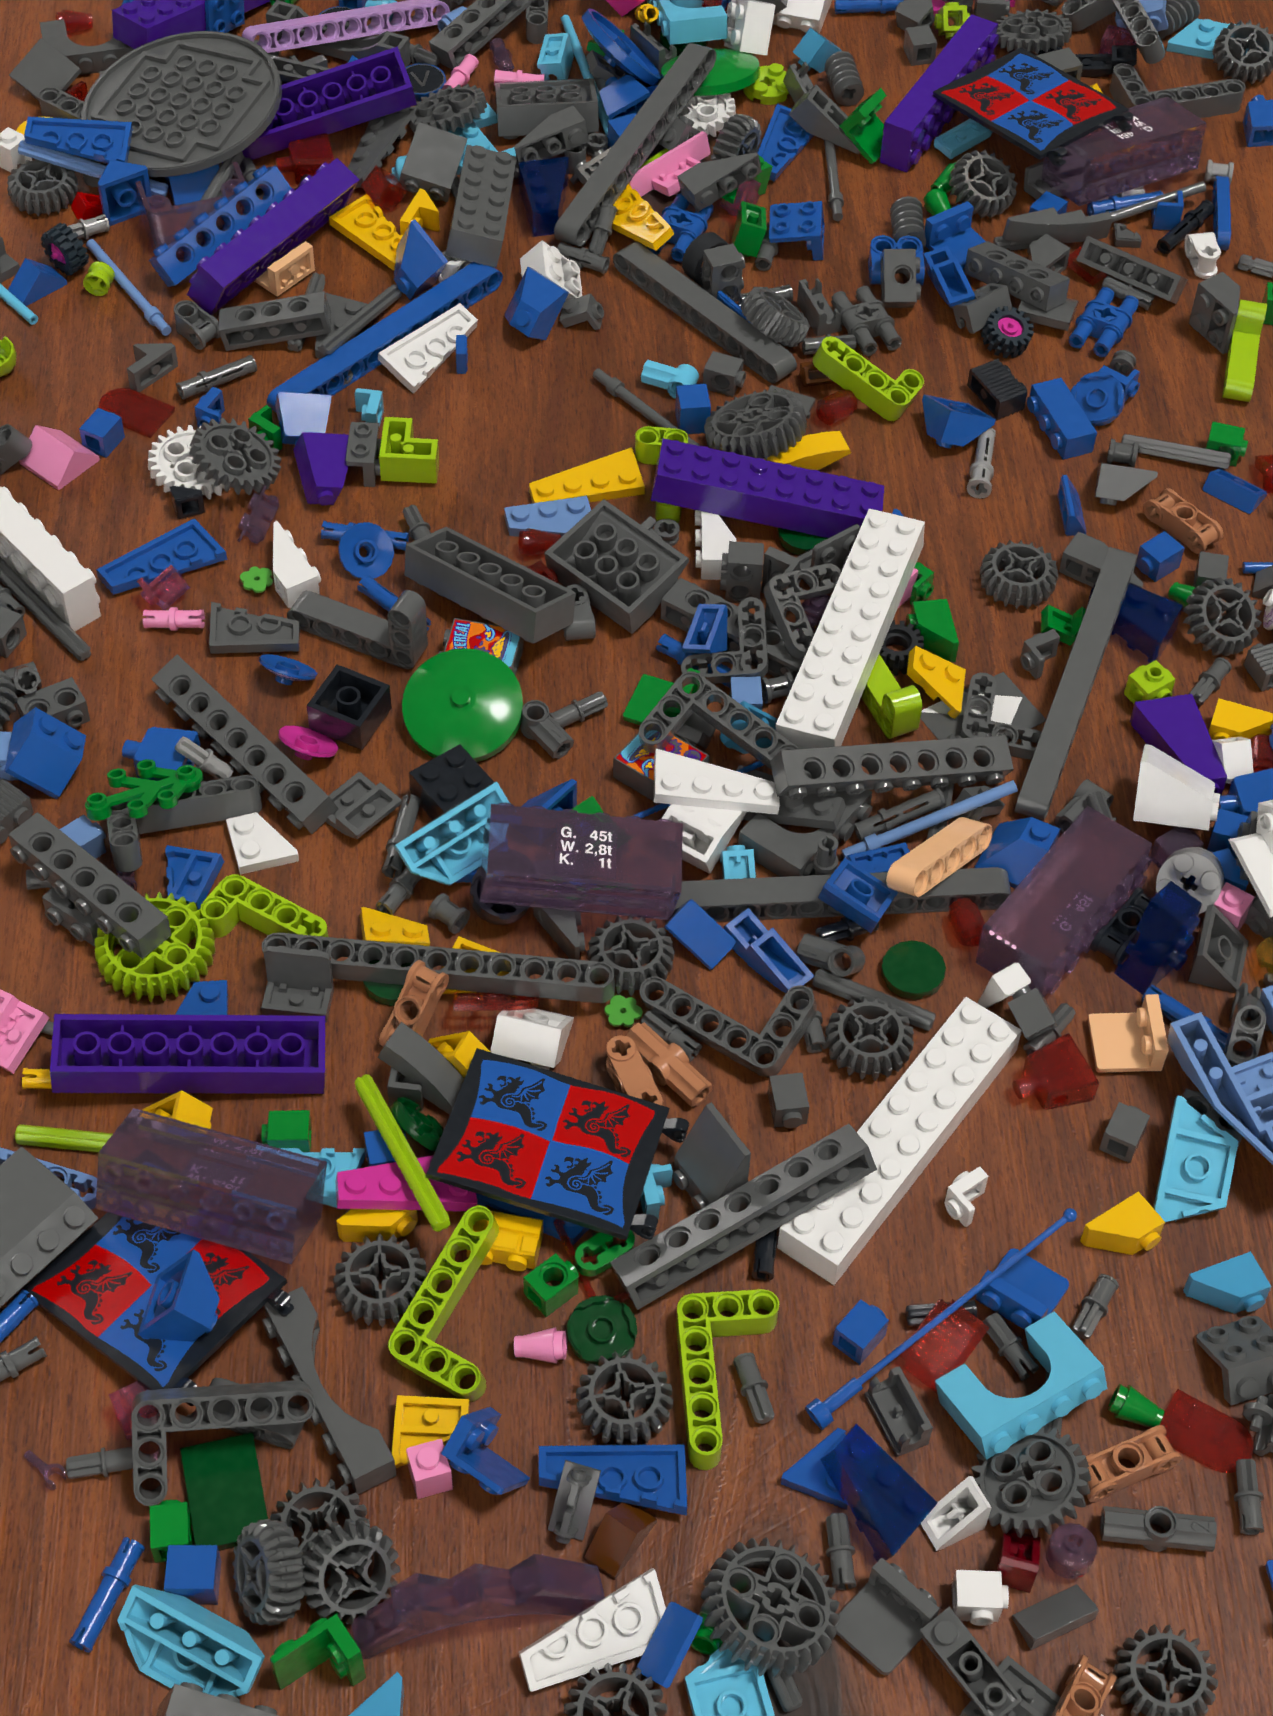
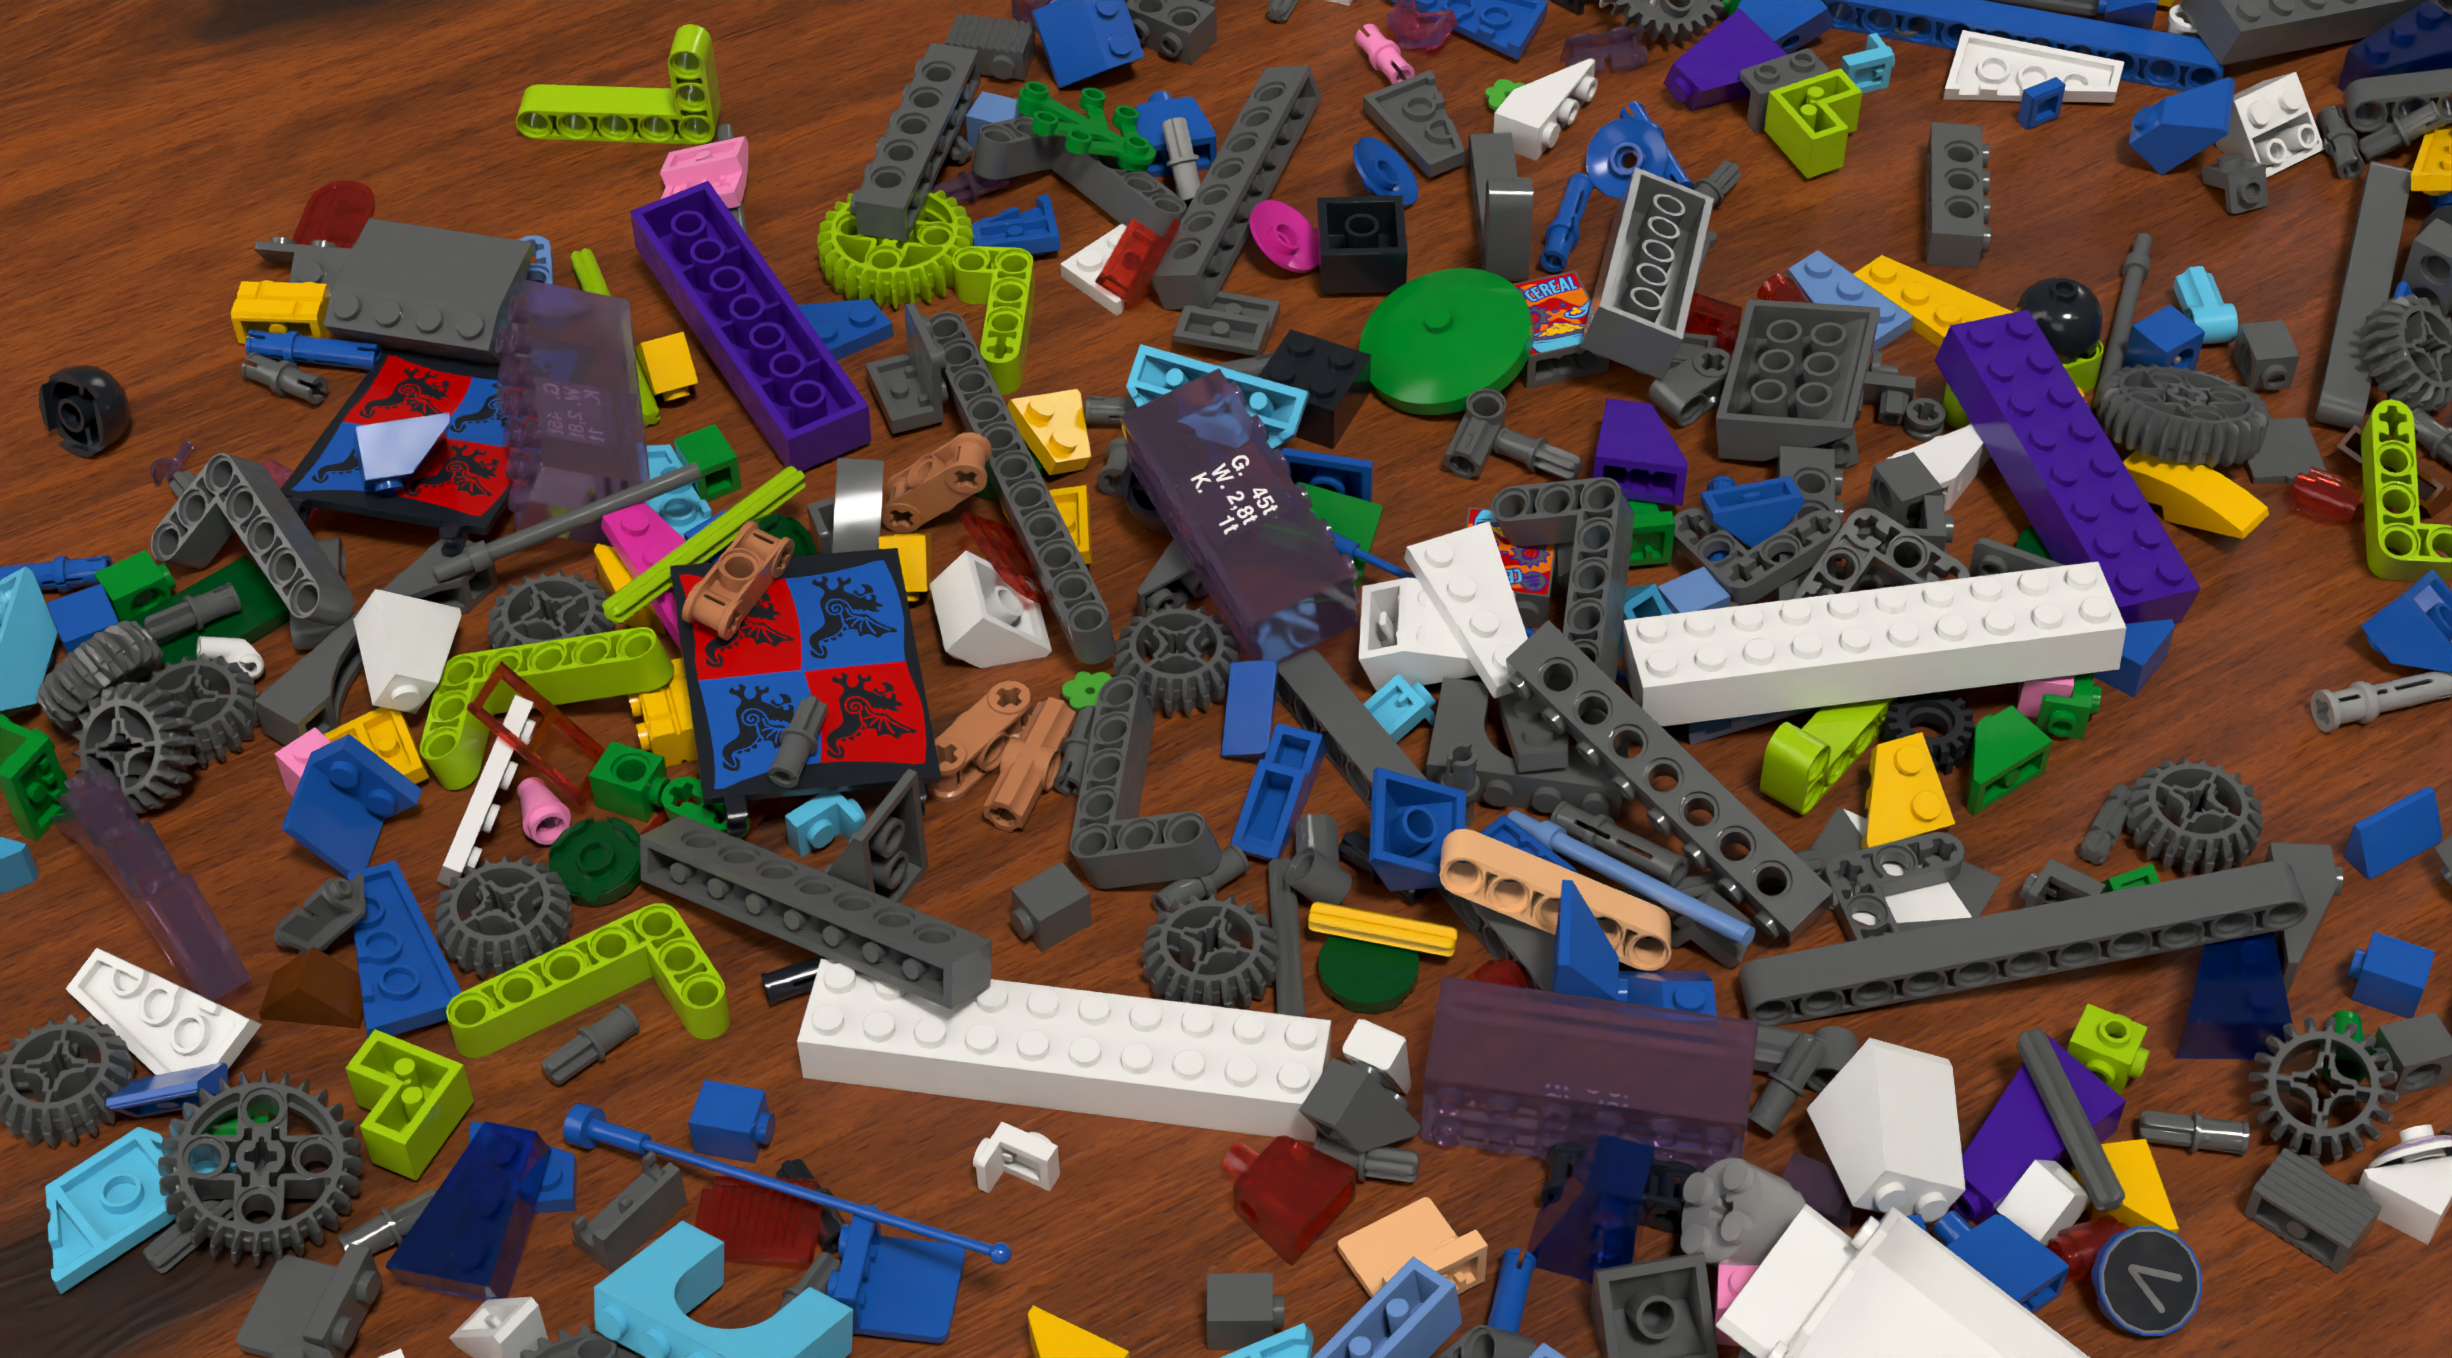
camera: 65 degrees right, 5 degrees down
none -> dark grey axle [144,583,241,642]
none -> white arm [196,636,264,681]
none -> lime brick [345,1029,474,1181]
none -> white slope [353,589,462,714]
none -> dark grey bar [432,462,703,582]
none -> white wing [436,695,536,886]
none -> clear red window [466,661,606,806]
none -> nougat piece [682,520,795,641]
none -> dark grey axle [768,696,828,788]
none -> clear red panel [1095,218,1181,305]
none -> yellow axle [1308,901,1458,957]
none -> blue slope [1550,880,1628,1030]
none -> dark purple slope [1593,398,1688,506]
none -> dark grey brick [1926,122,1991,269]
none -> black cylinder [2013,278,2103,364]
none -> dark grey axle [2016,1028,2125,1212]
none -> dark grey axle [2079,784,2132,865]

